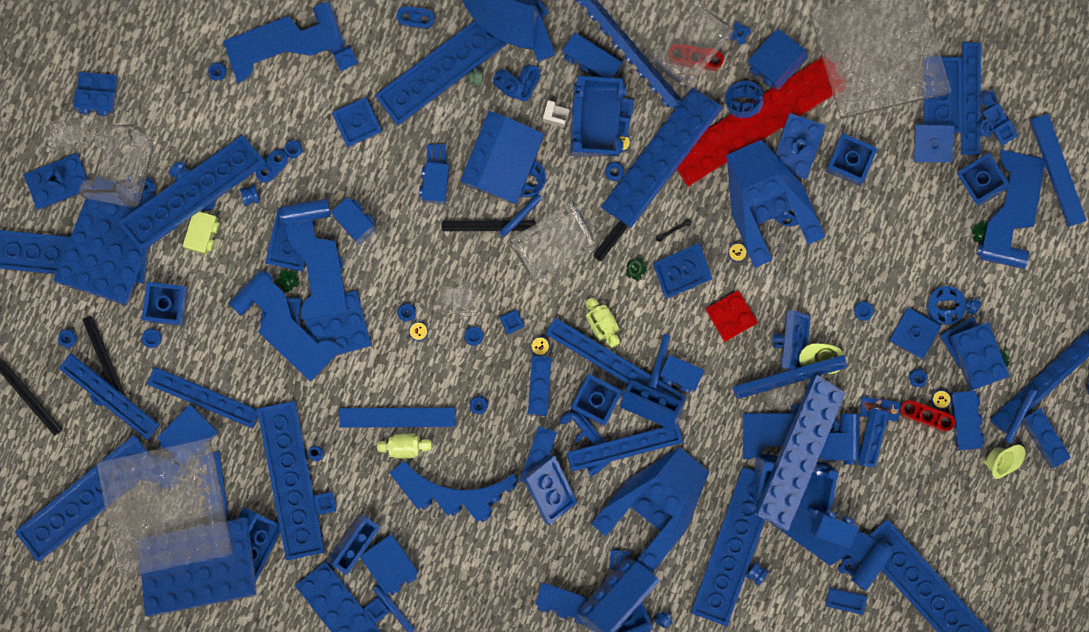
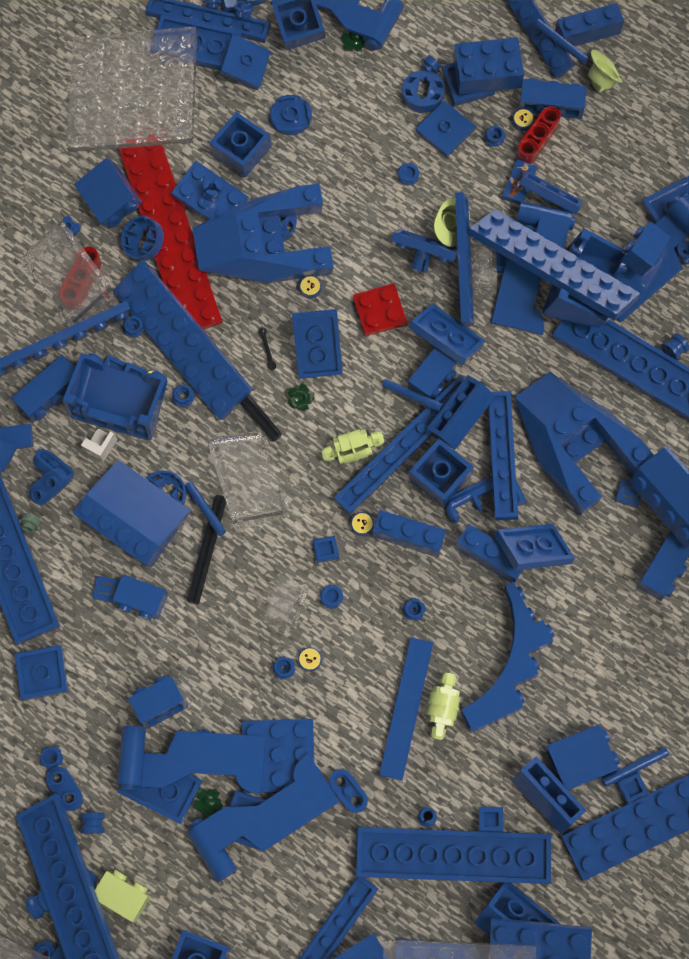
camera: 70 degrees left, 10 degrees down
none -> blue plate [123,316,145,337]
none -> blue tile [270,95,312,135]
none -> blue plate [329,769,368,813]
none -> blue plate [408,303,486,366]

